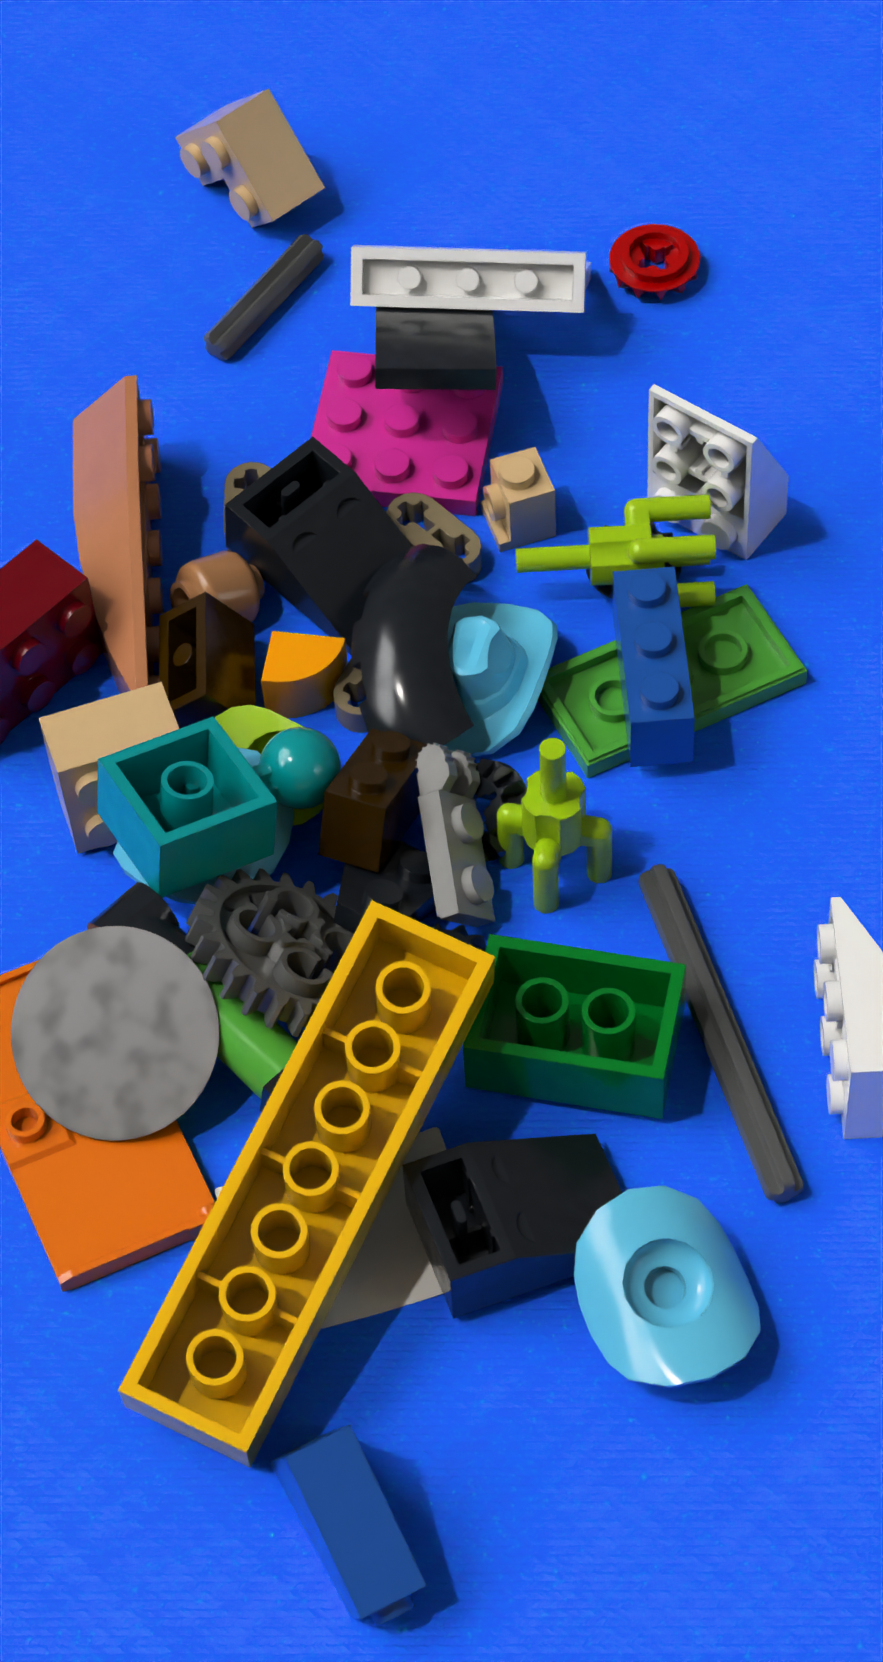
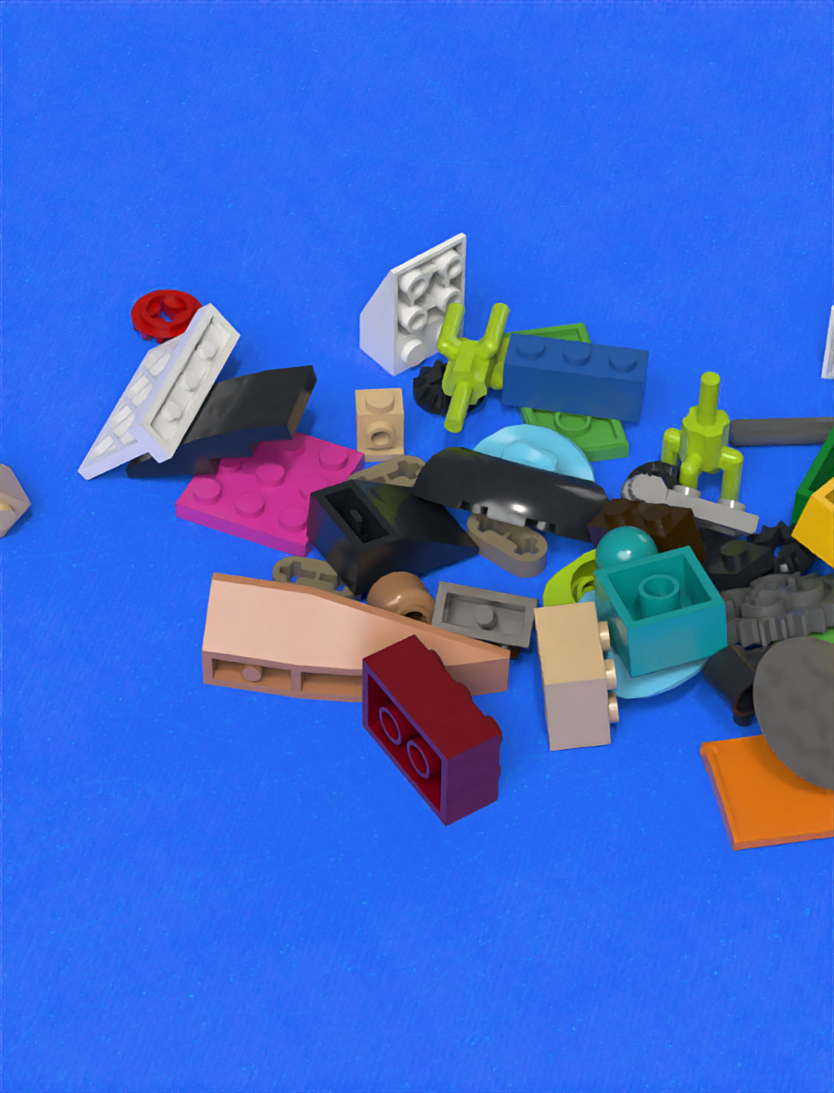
camera: 80 degrees left, 10 degrees down
dark grey axle [204,234,324,361] -> none
light orange brick [261,631,348,718] -> none

